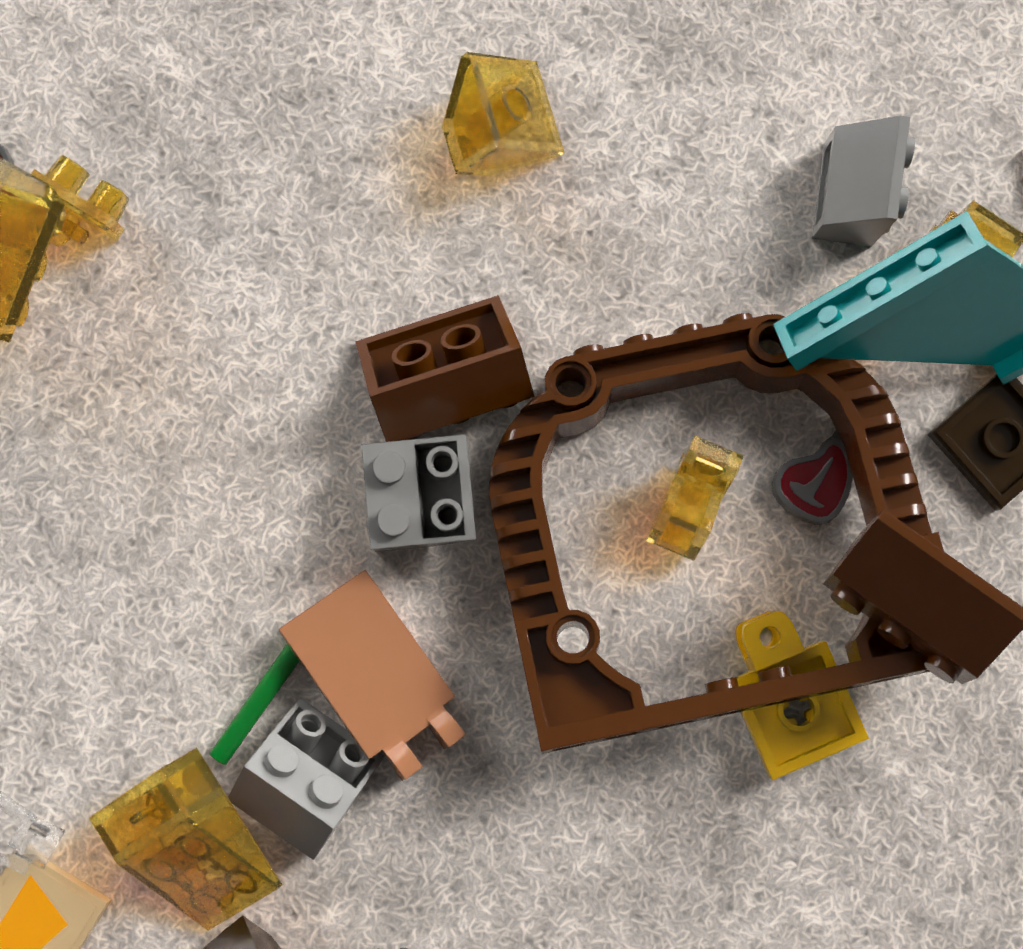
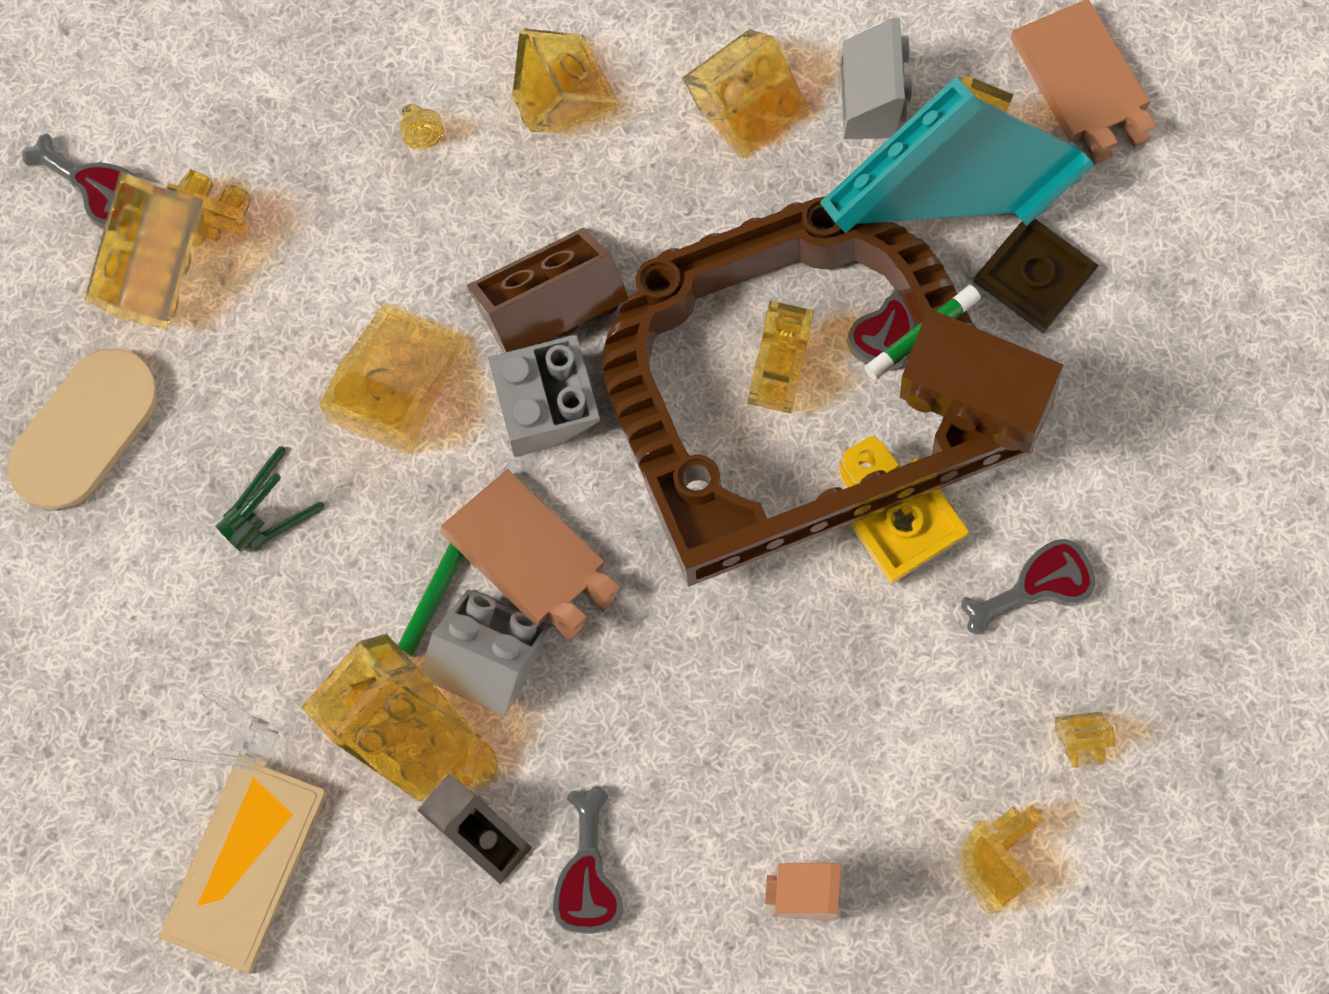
camera: 10 degrees left, 10 degrees down
none -> dark green plant [215,446,325,552]
none -> clear yellow slope [319,303,465,455]
none -> clear yellow tile [399,104,445,149]
none -> clear yellow tile [450,740,499,789]
none -> clear yellow slope [682,29,809,158]
none -> bar [864,285,981,381]
none -> dark grey piece [961,539,1095,635]

